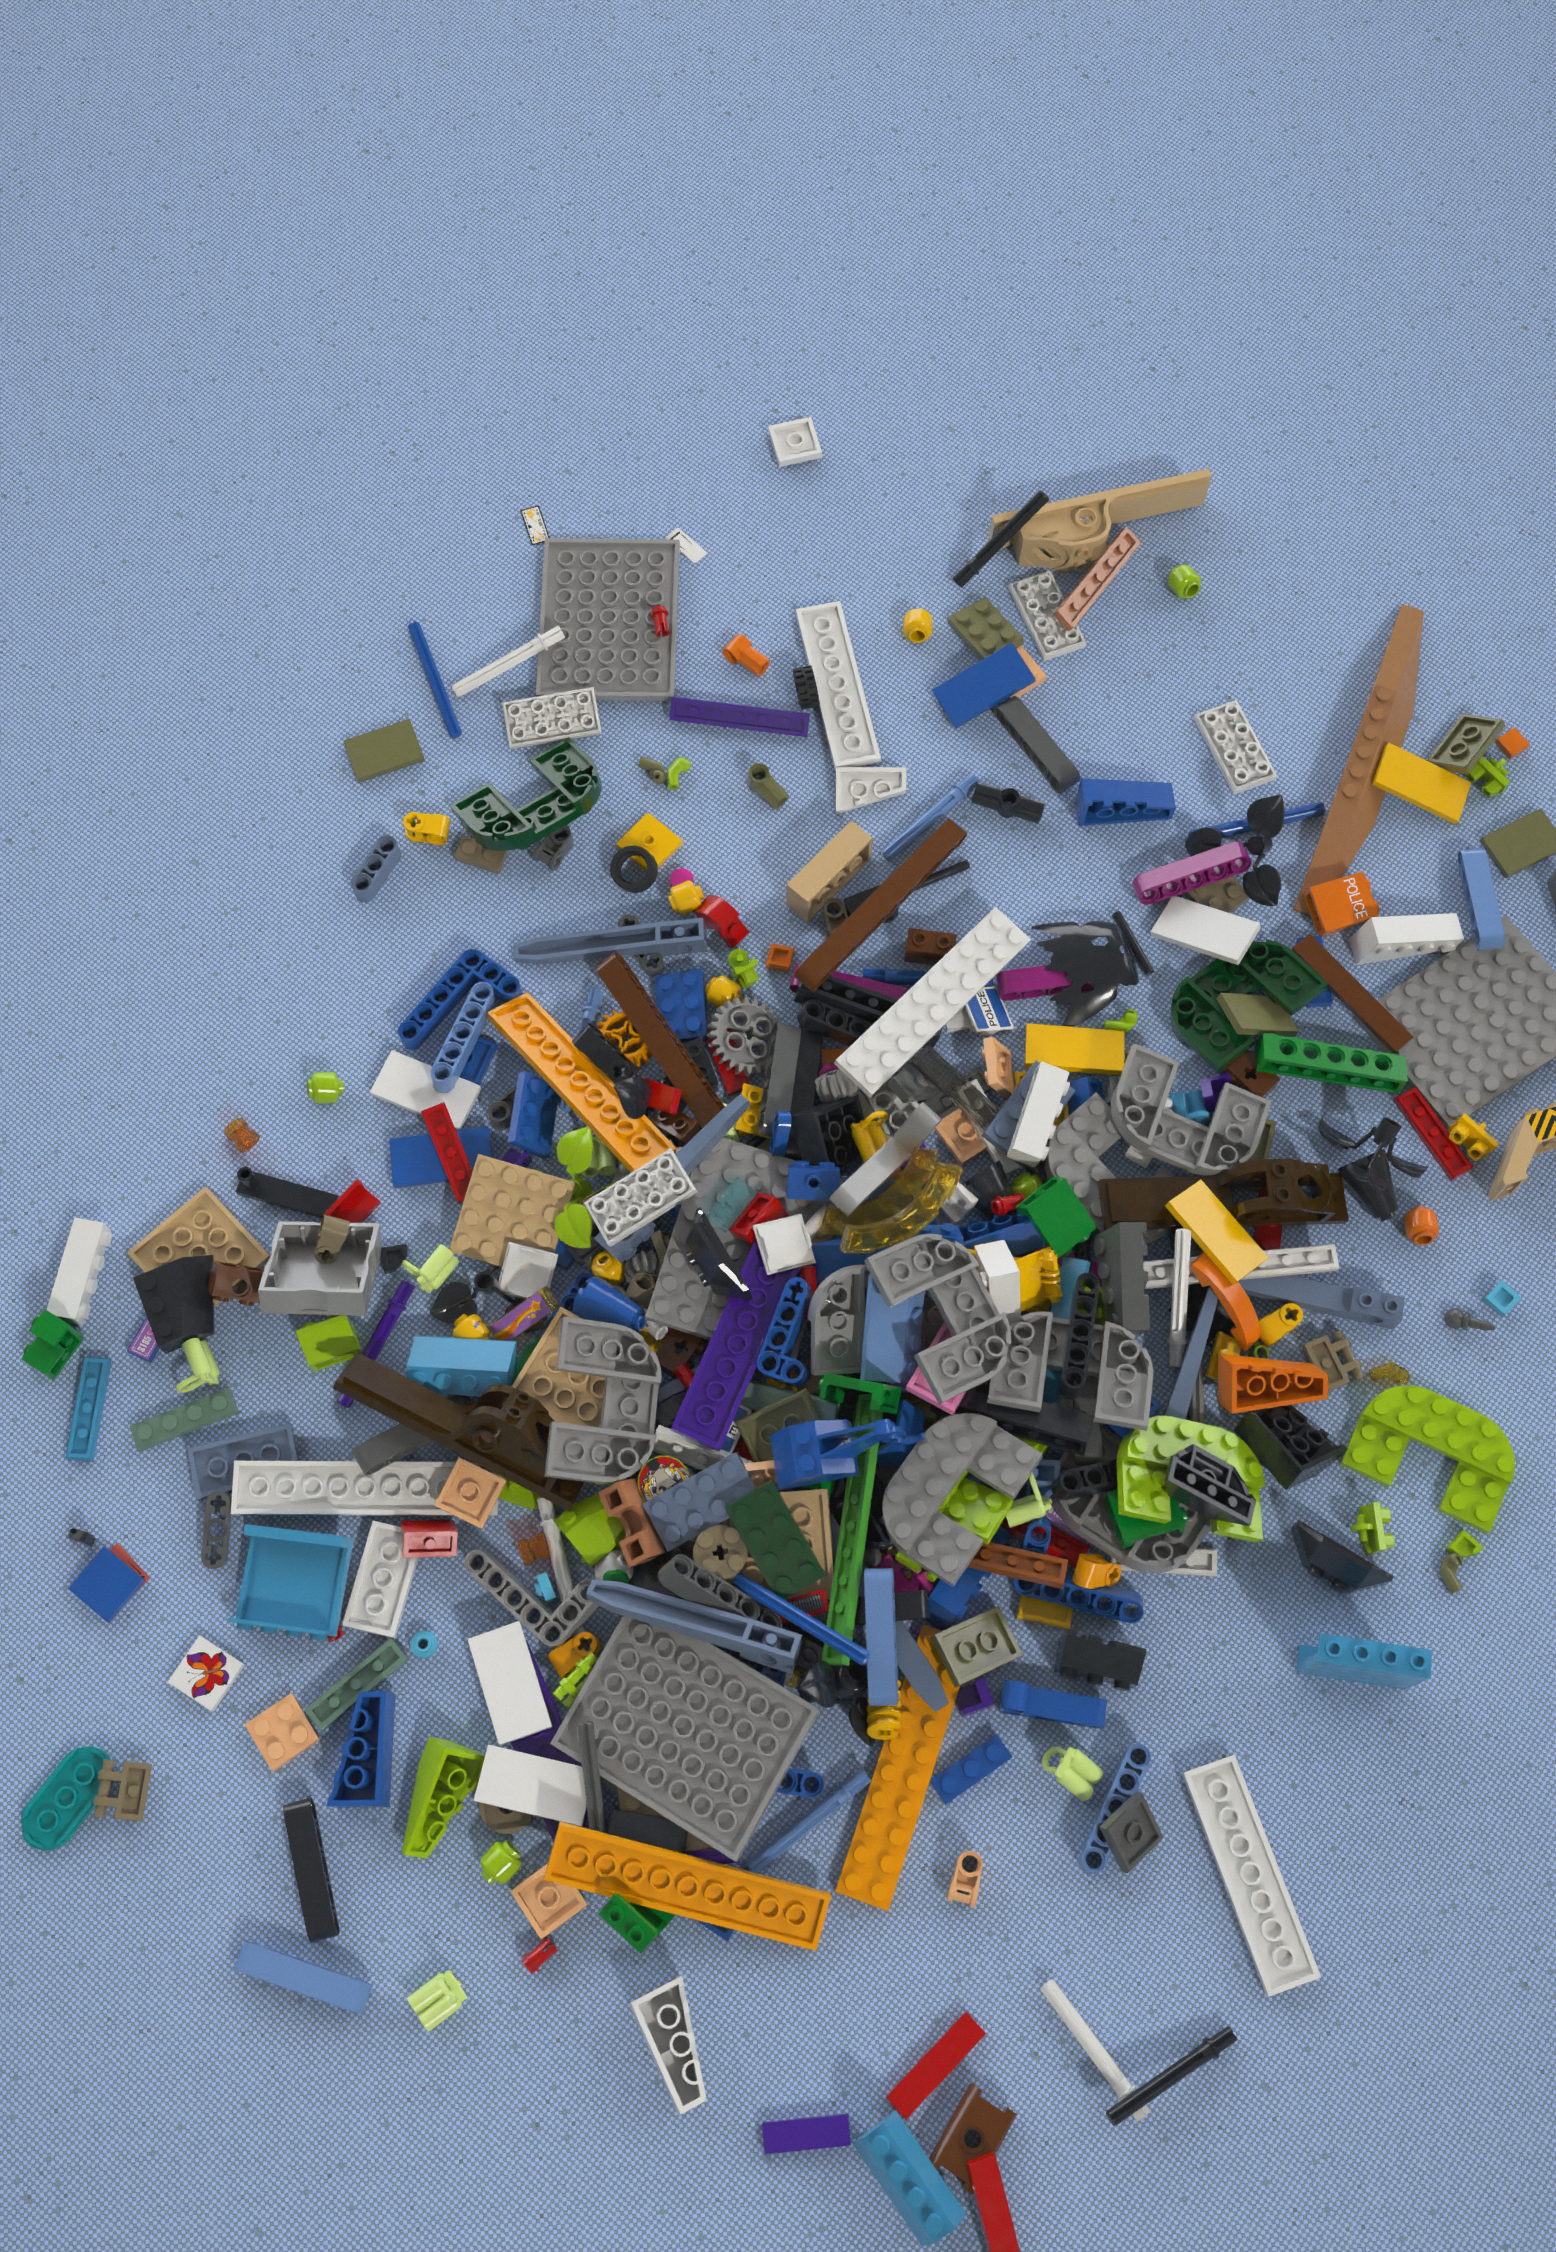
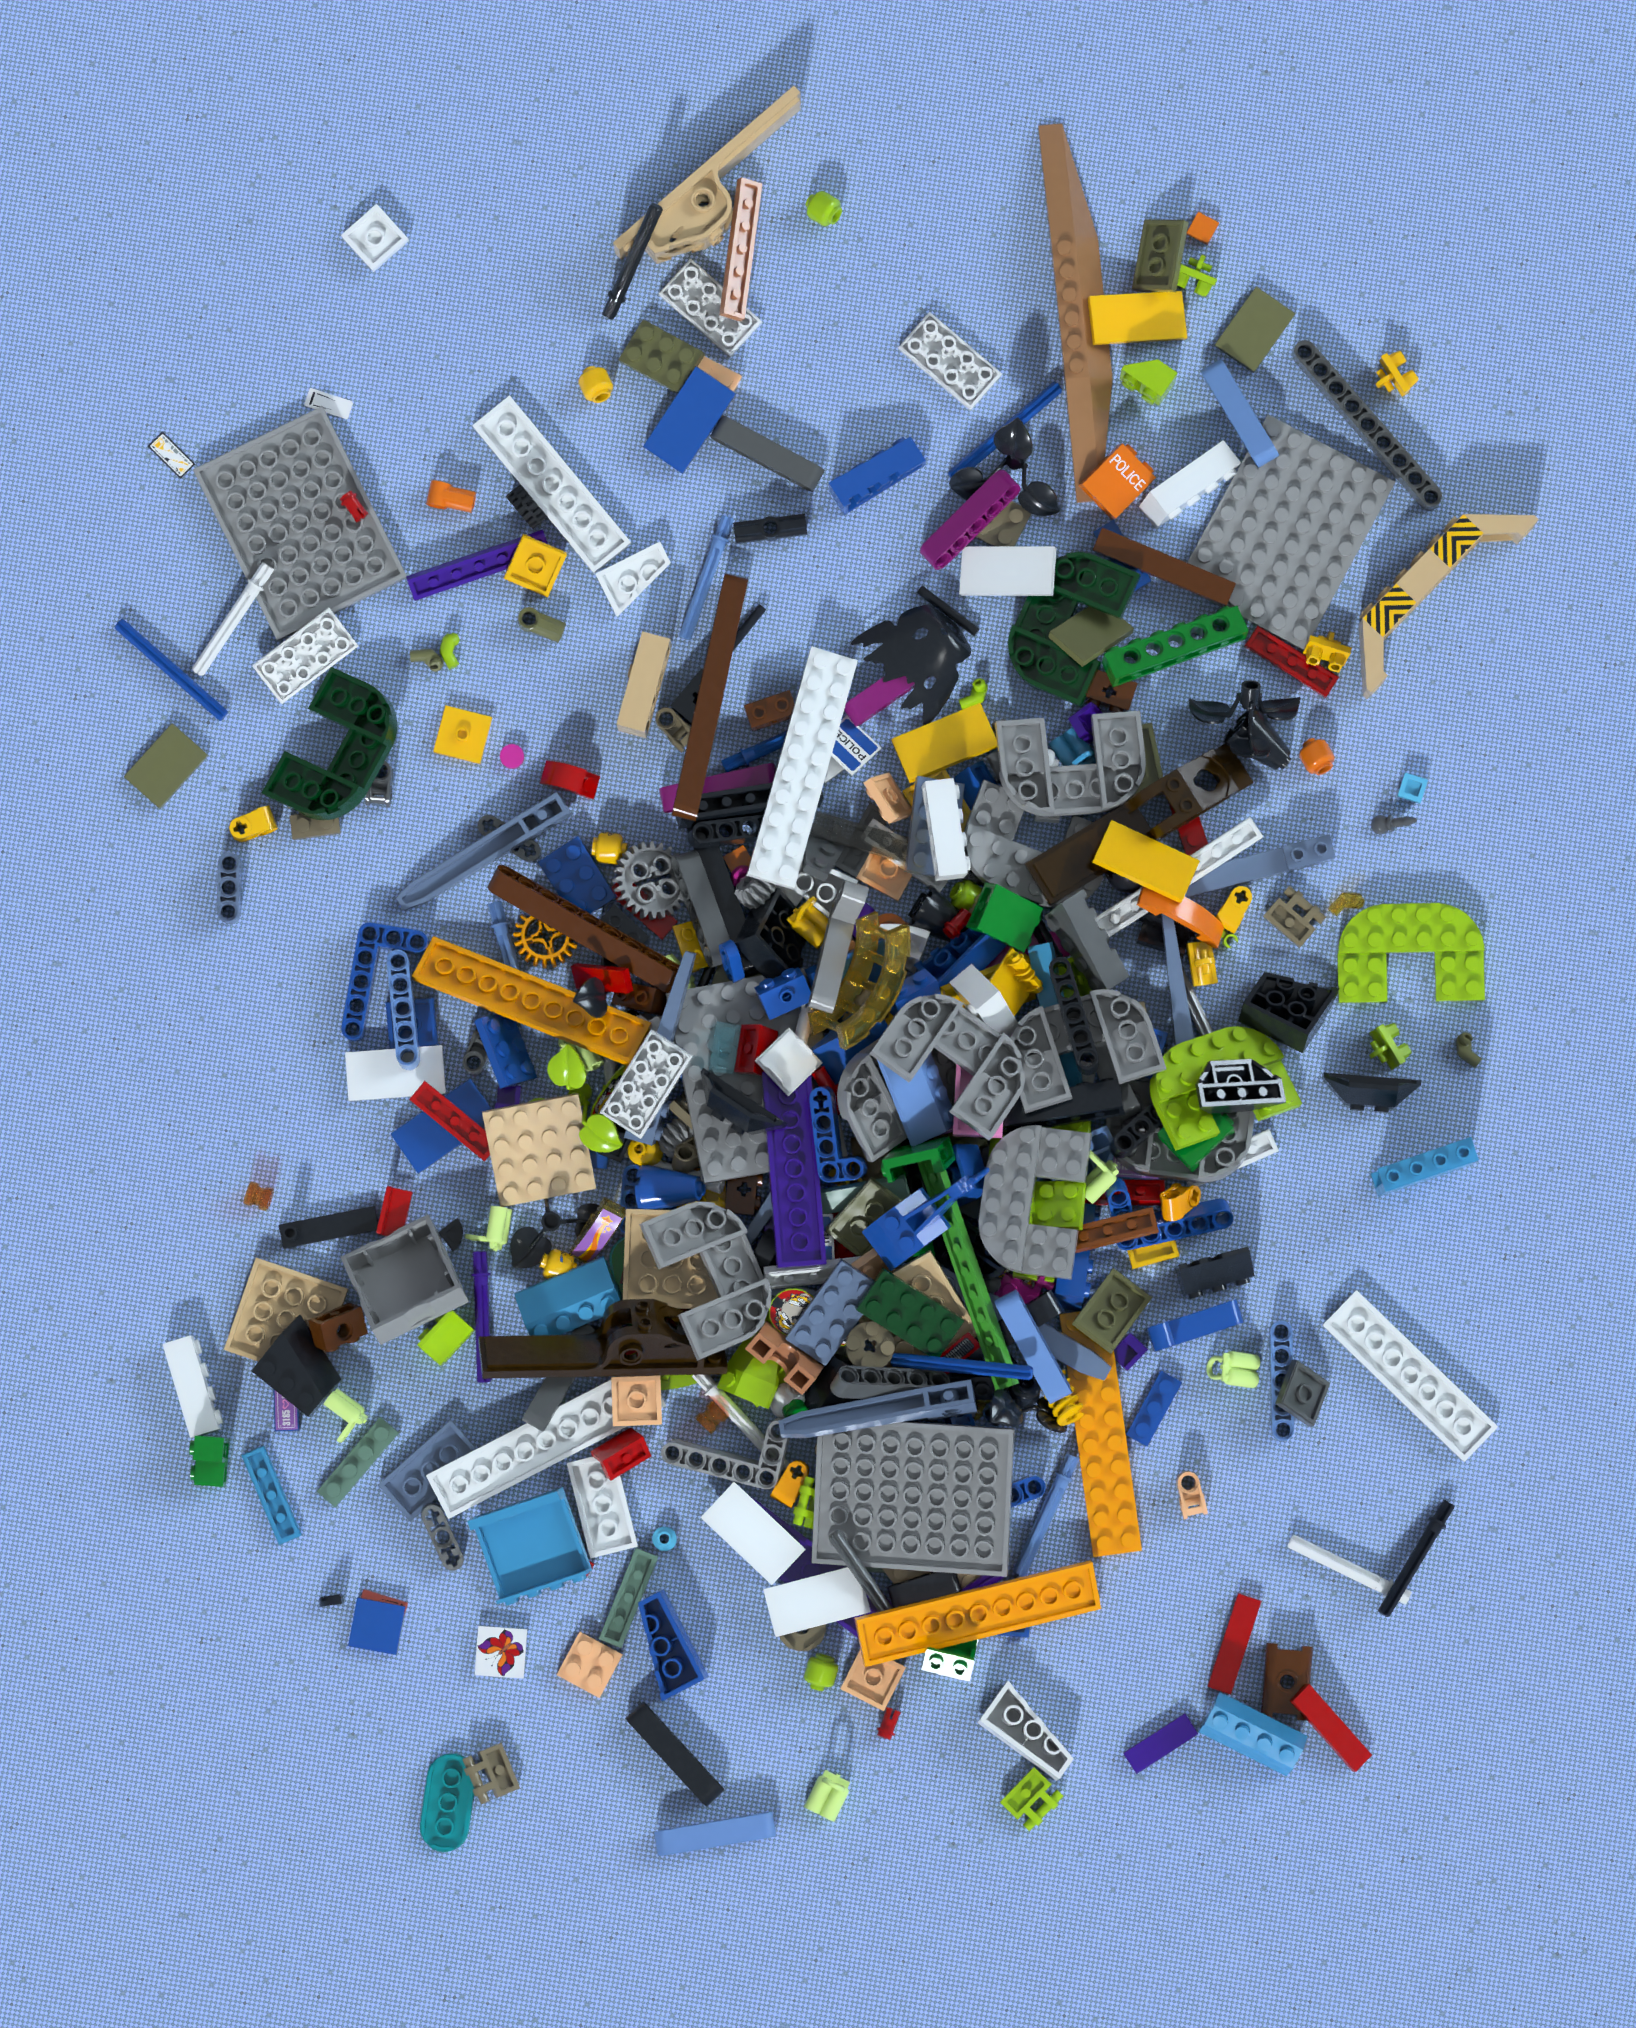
camera: 20 degrees left, 15 degrees up
lime head [307,1071,344,1104] -> none
dark tan piece [314,1215,350,1264] -> none
lime wedge [401,1736,485,1859] -> none
white piece [498,1242,559,1303] -> none
medium azure plate [534,1572,558,1605] -> none
black piece [572,1023,638,1083] -> none
black tyre [610,845,658,893] -> none
yellow head [668,880,705,916] -> none
red pin [673,1362,695,1393] -> none
lime hips [728,949,759,990] -> none
orange tile [766,943,795,973] -> none
white axle [1167,1229,1191,1367] -> none
orange wedge [1218,1354,1328,1414] -> none
lime tile [1445,1529,1484,1557] -> none
none -> yellow plate [503,534,567,597]
none -> lime plate [1000,1767,1064,1832]
none -> lime slope [1120,359,1178,406]

